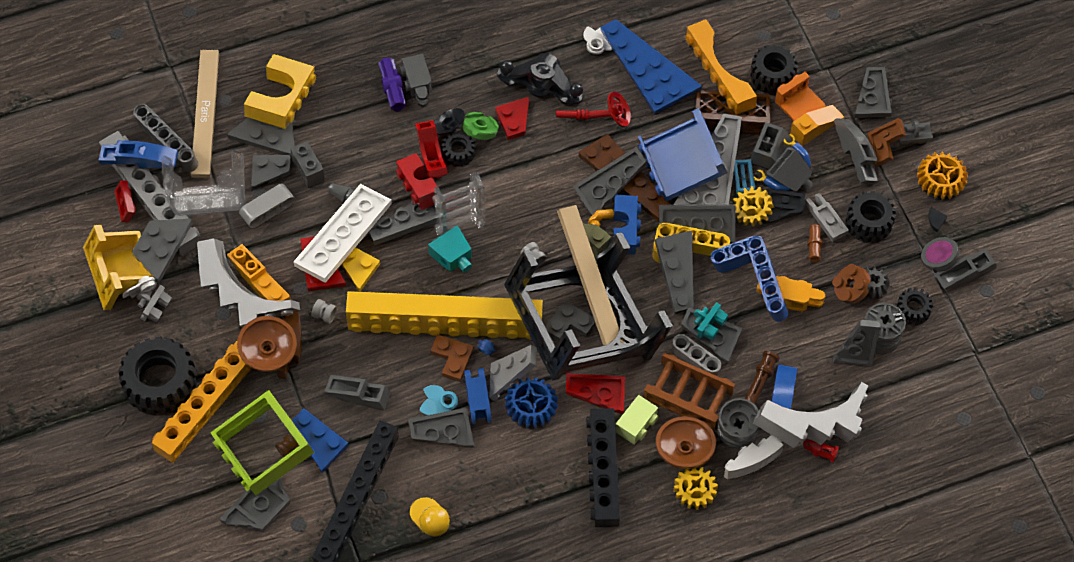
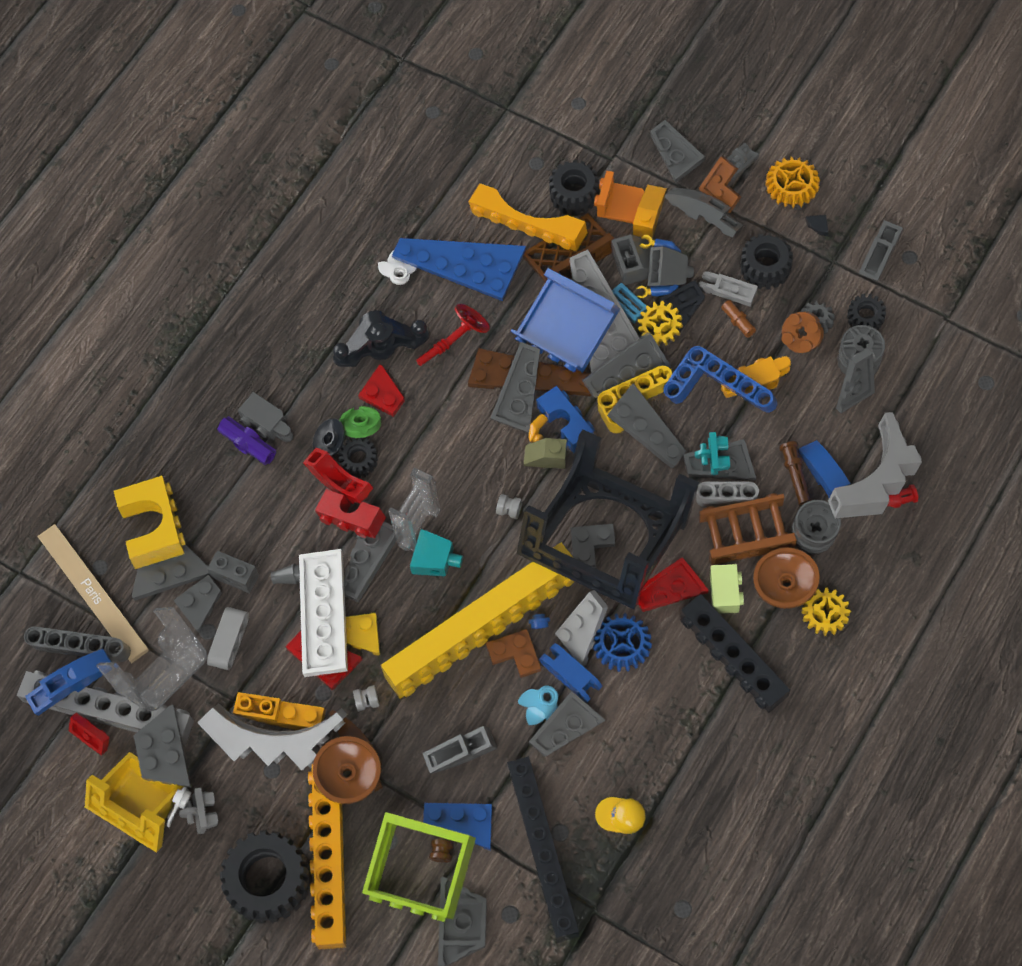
camera: 30 degrees left, 5 degrees up
tan tile [557,205,624,346] -> none
white slope [724,435,783,479] -> none
tile [921,237,960,271] -> none

